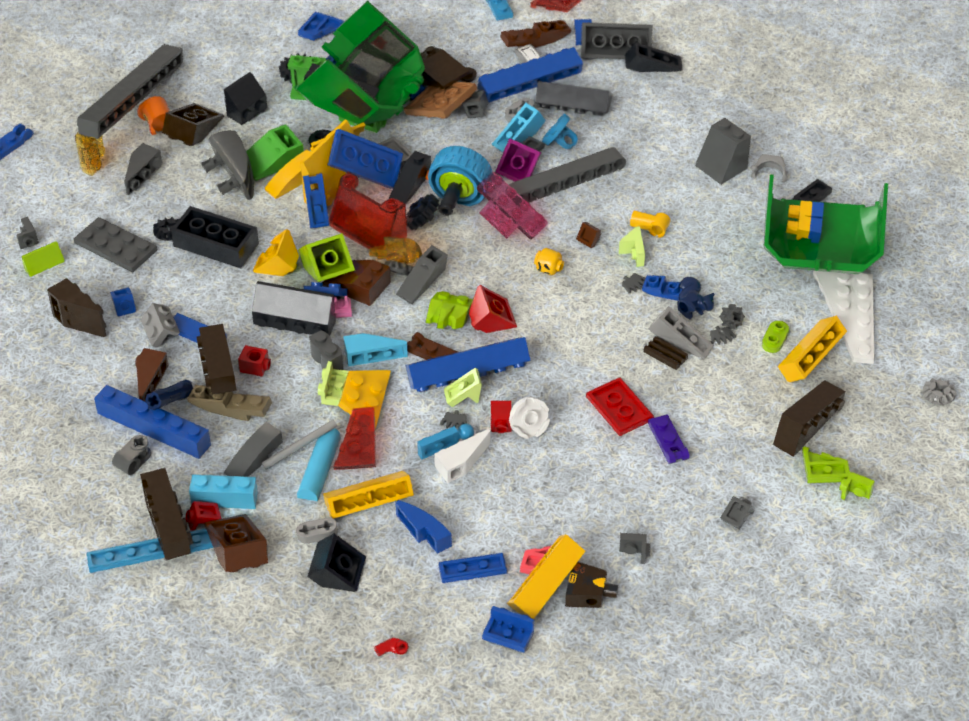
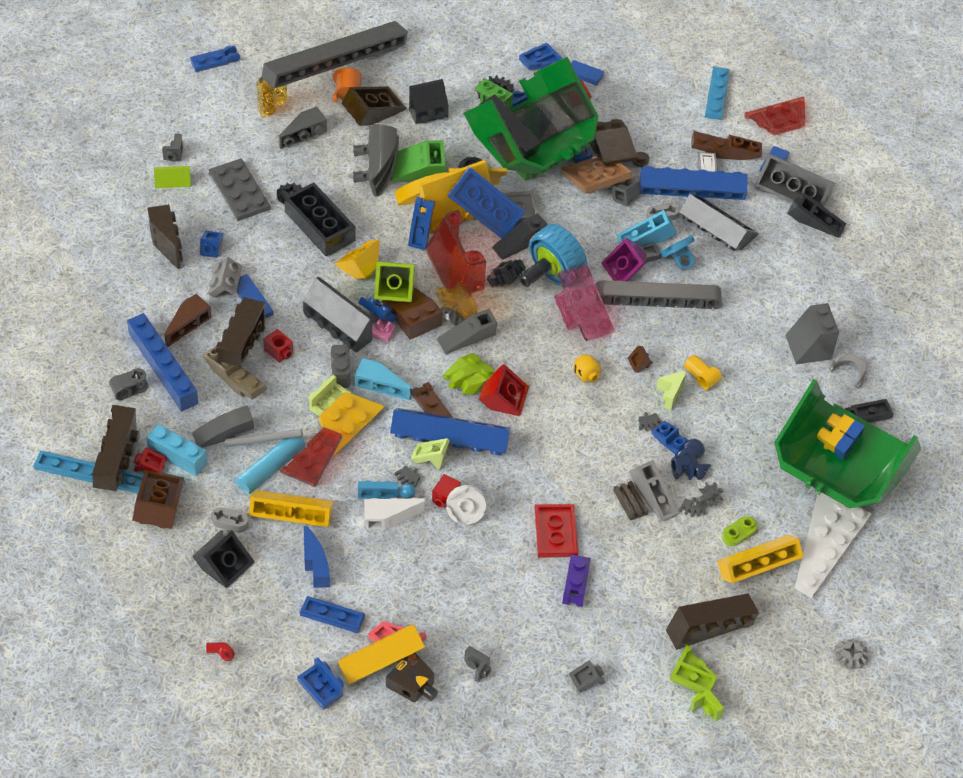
camera: 25 degrees right, 5 degrees up
dark blue axle [145,379,193,410] -> none

